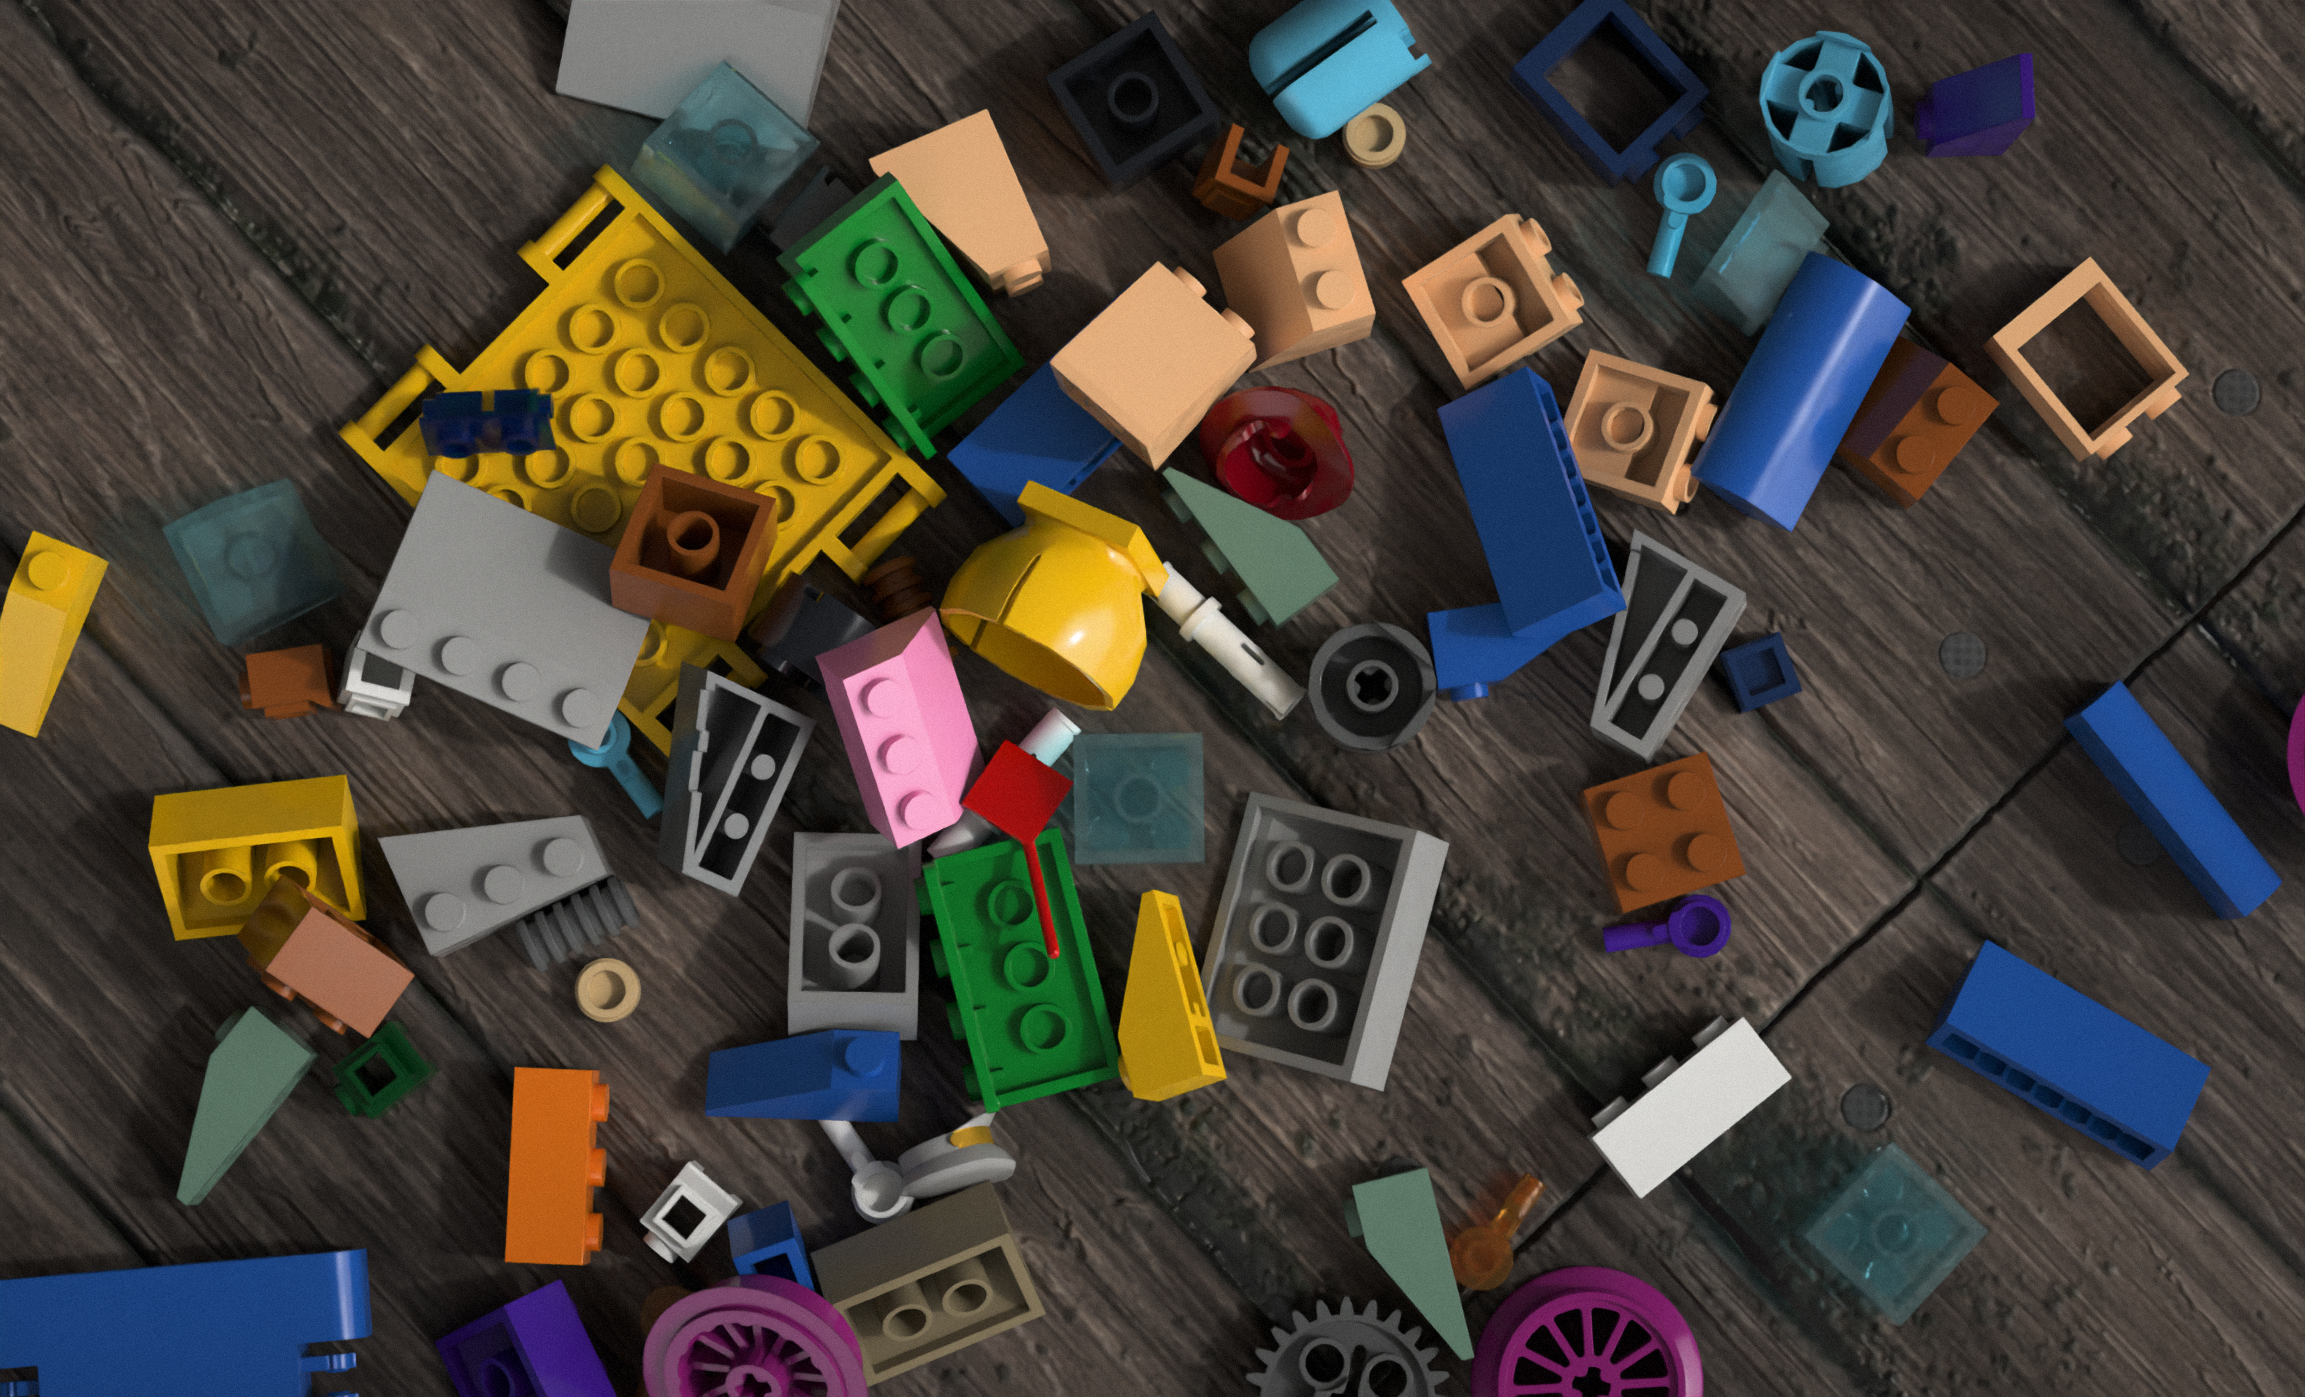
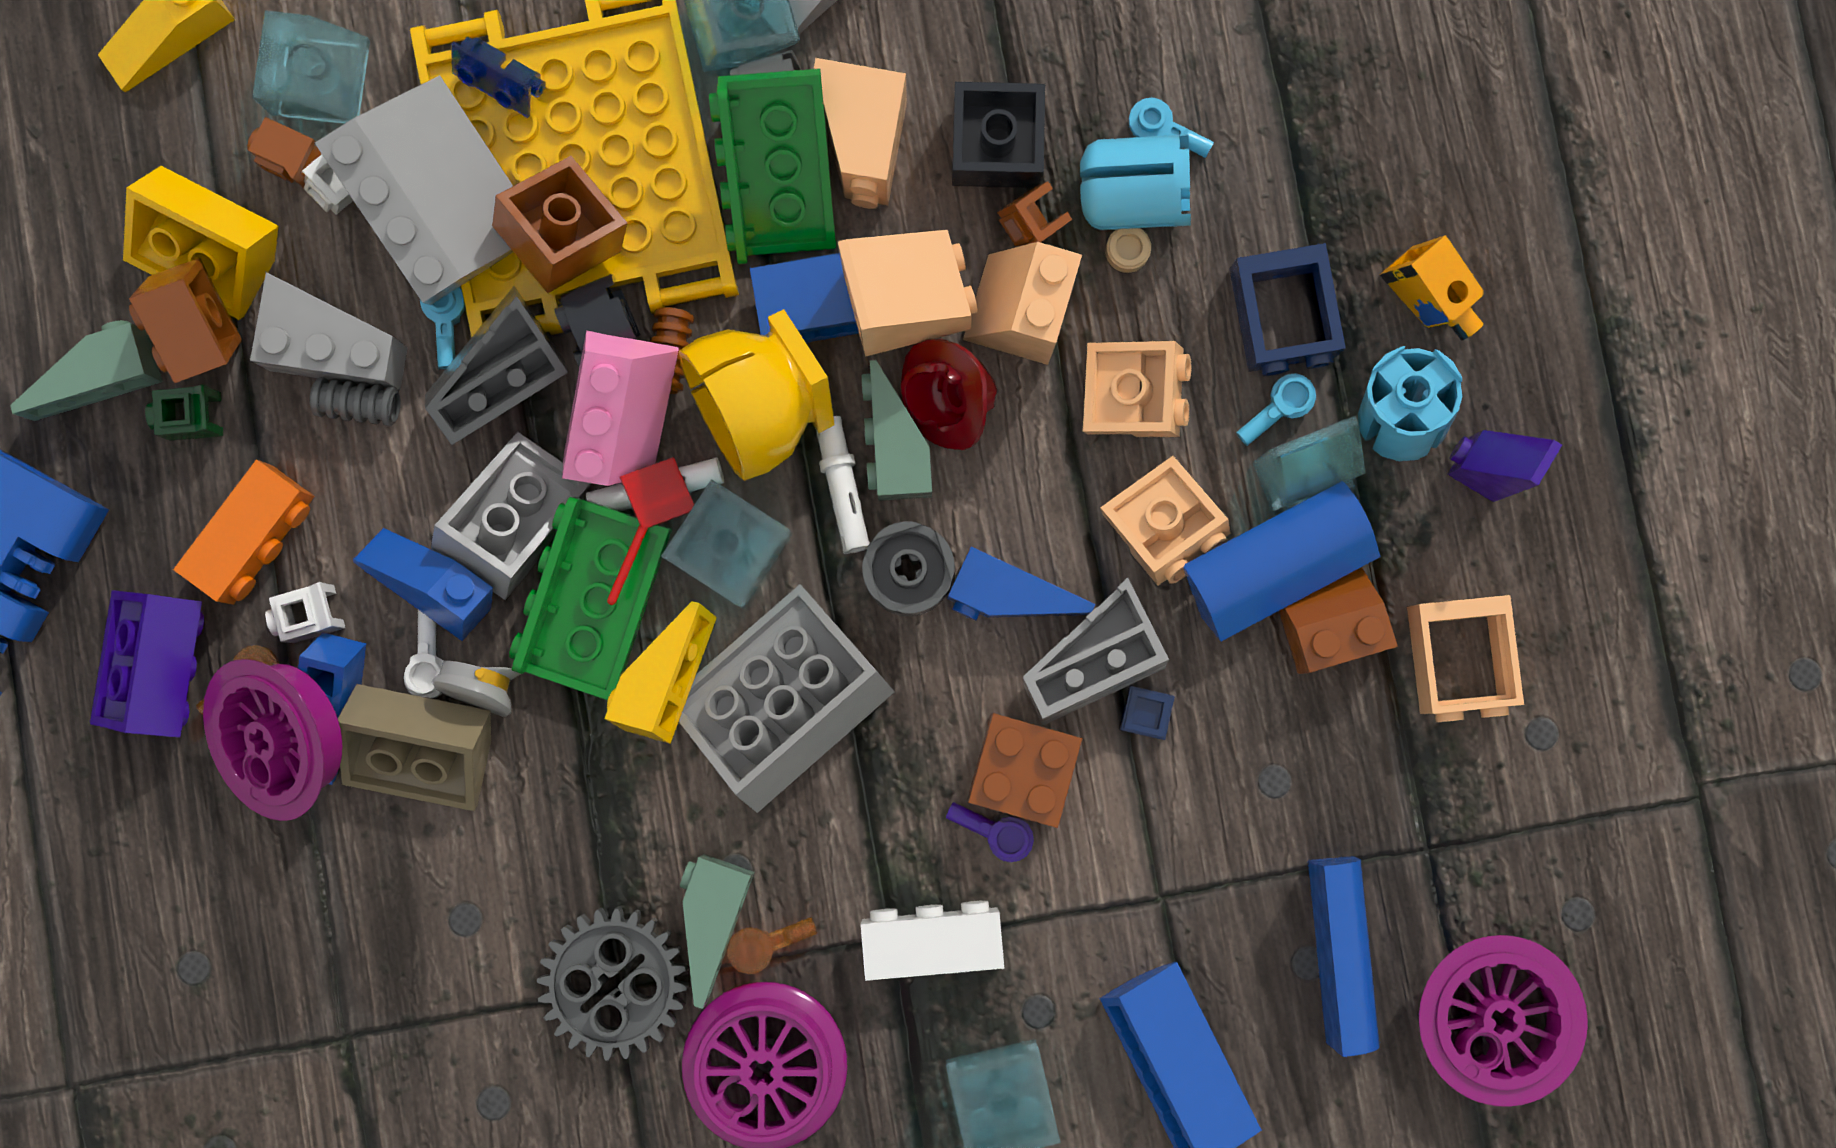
camera: 30 degrees right, 0 degrees up
tan tile [575,958,641,1022] -> none
blue brick [1437,366,1627,638] -> none

